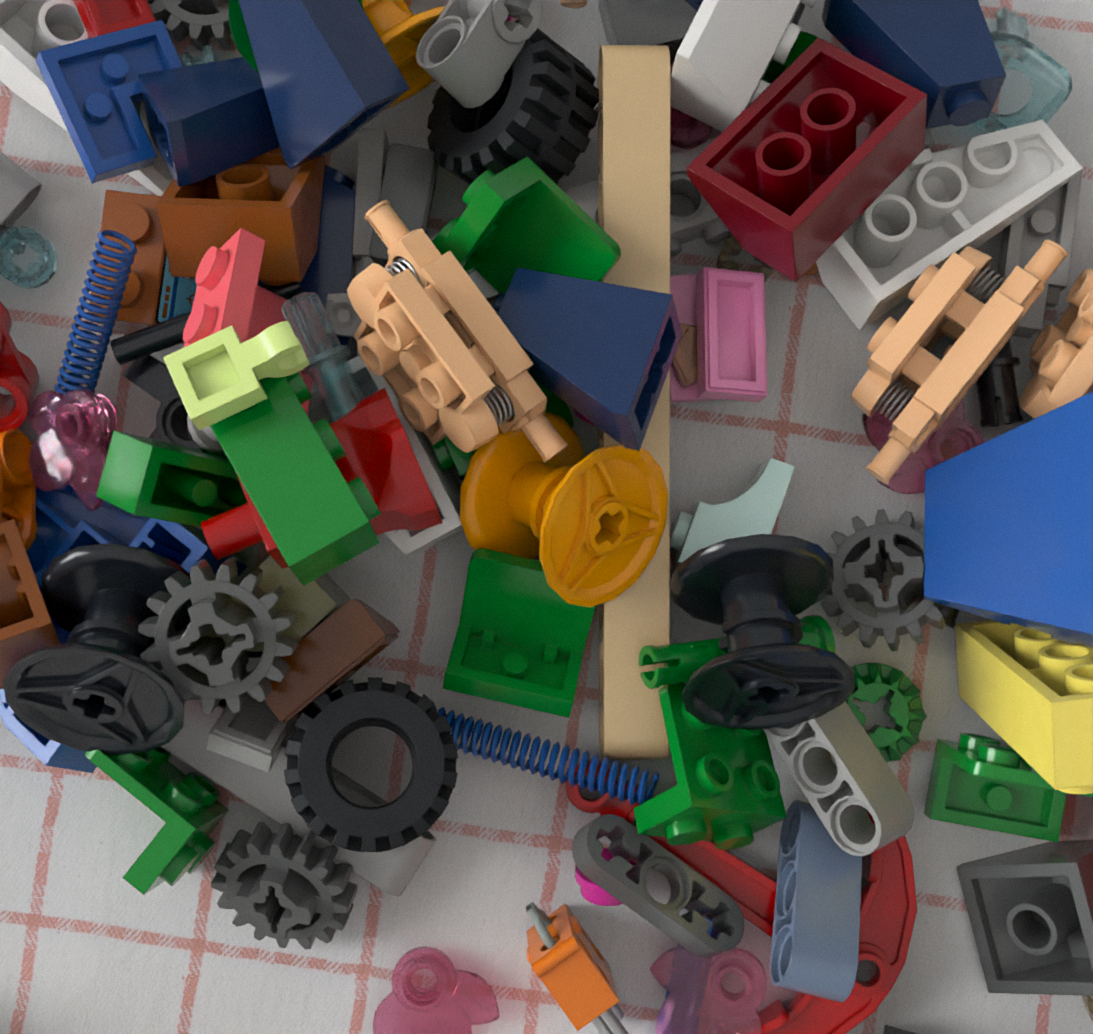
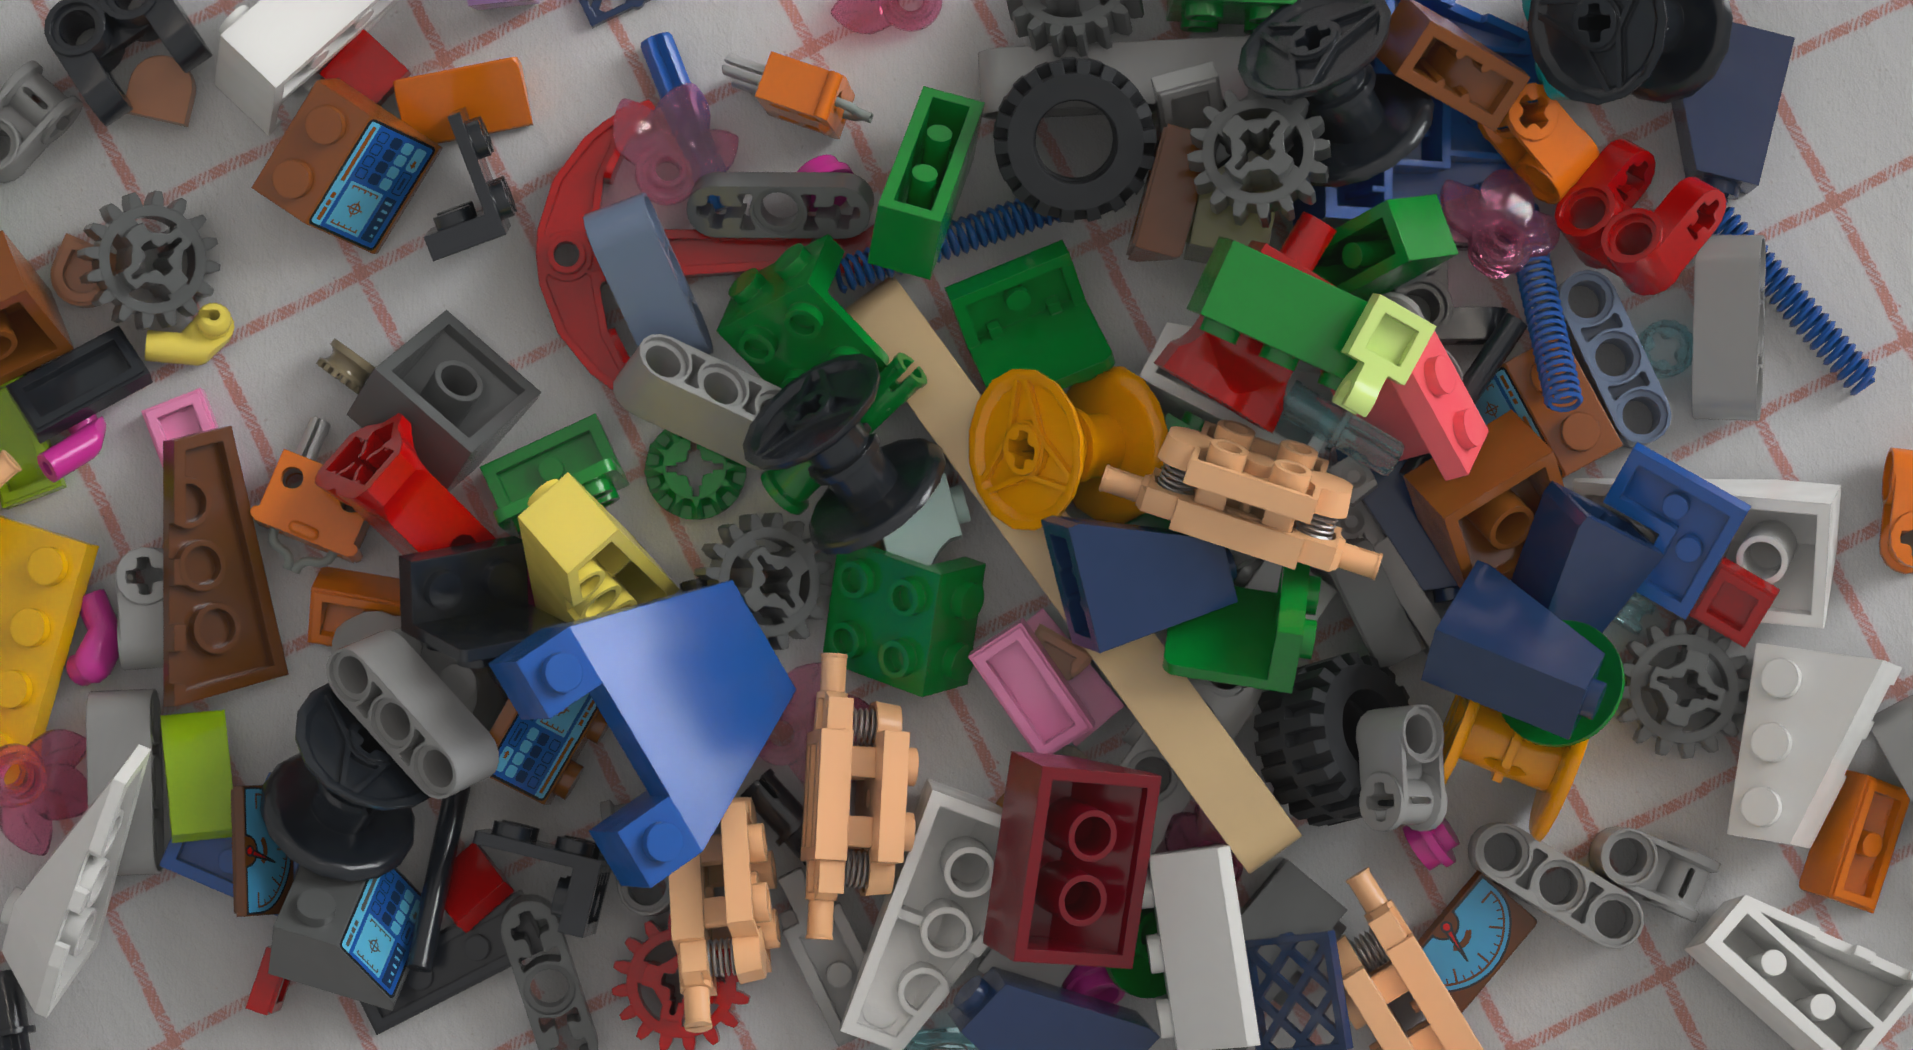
camera: 150 degrees right, 0 degrees up
none -> green bracket [823,546,986,697]
none -> green brick [867,86,985,280]
none -> sand blue beam [1551,270,1671,448]

